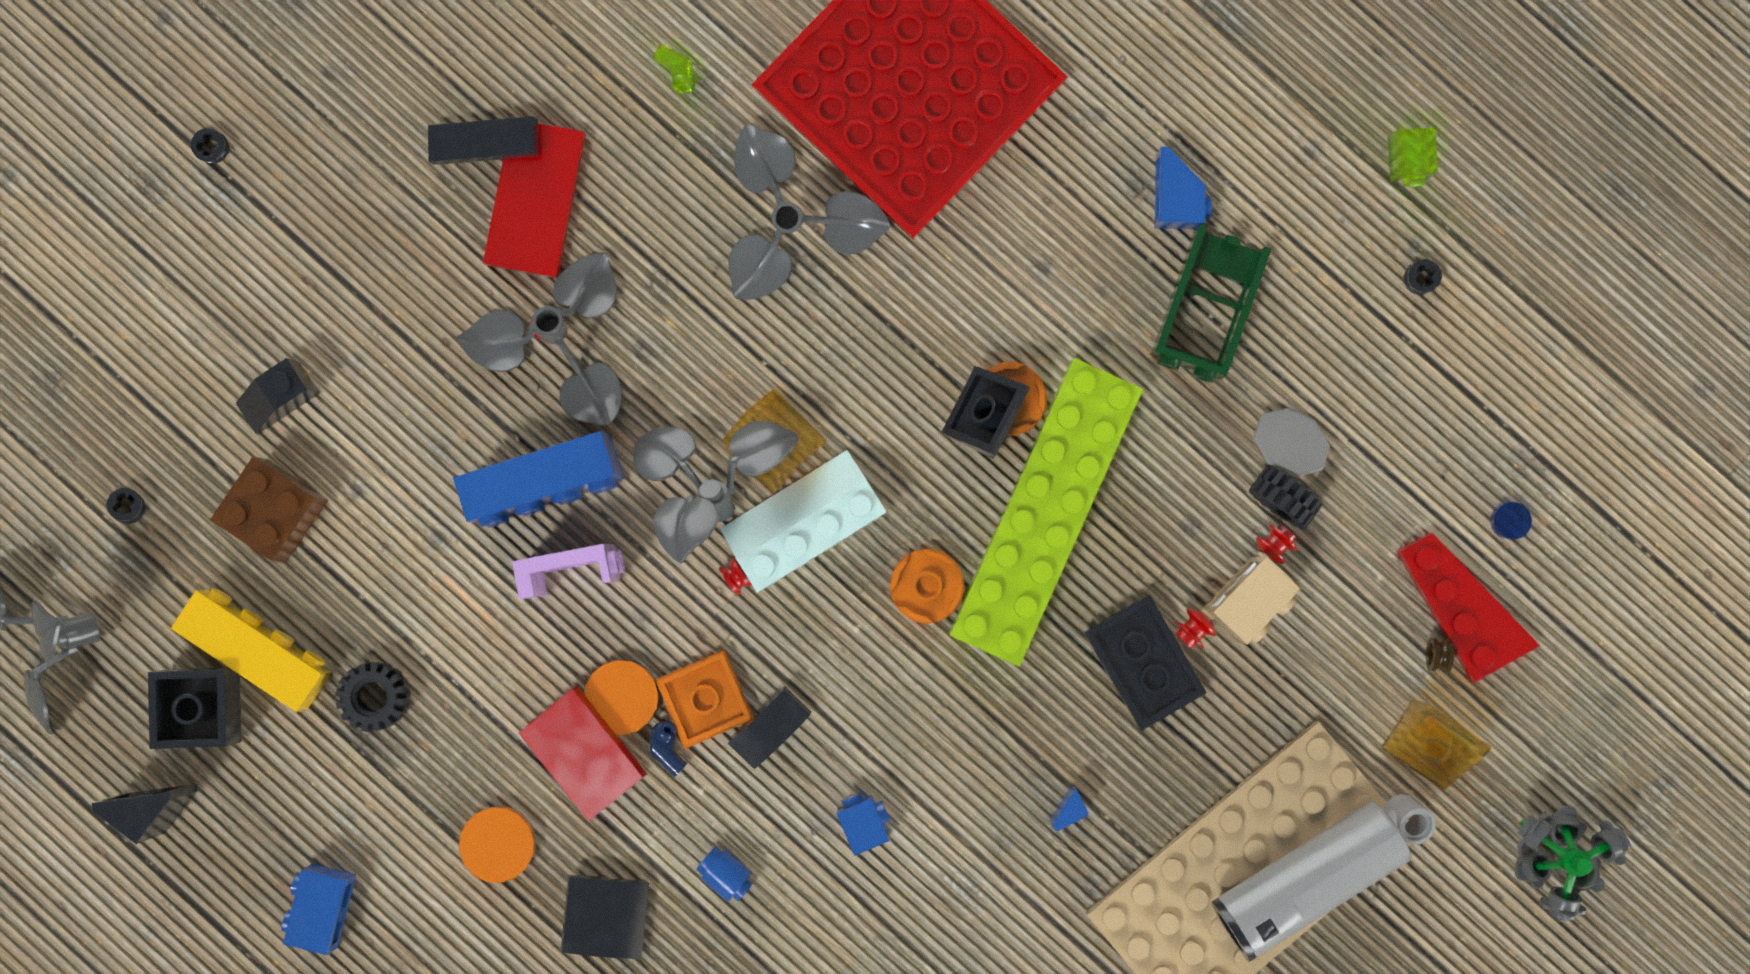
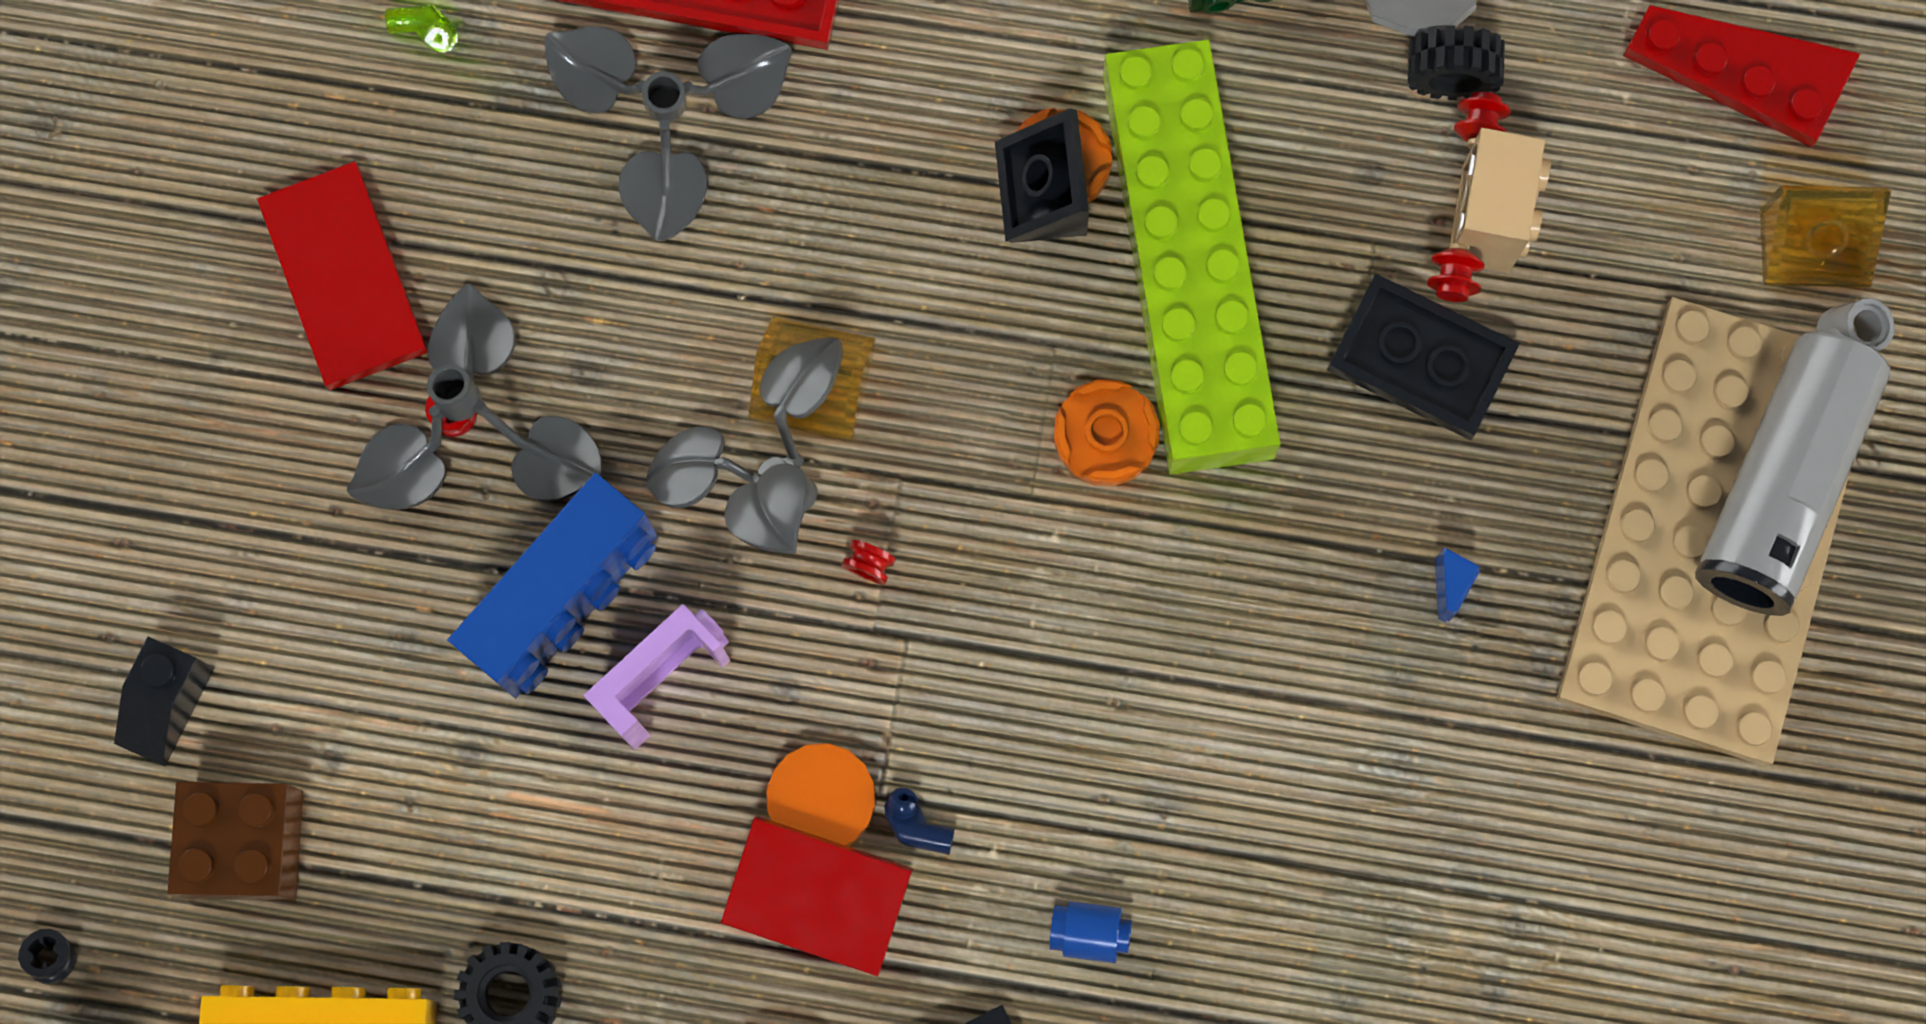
camera: 35 degrees left, 10 degrees down
black tile [428,116,539,165] -> none
orange tile [655,650,754,749] -> none
light aqua slope [720,450,887,593] -> none
black slope [728,686,812,769] -> none
blue brick [836,792,890,856] -> none
dark brown bush [1426,638,1454,672] -> none

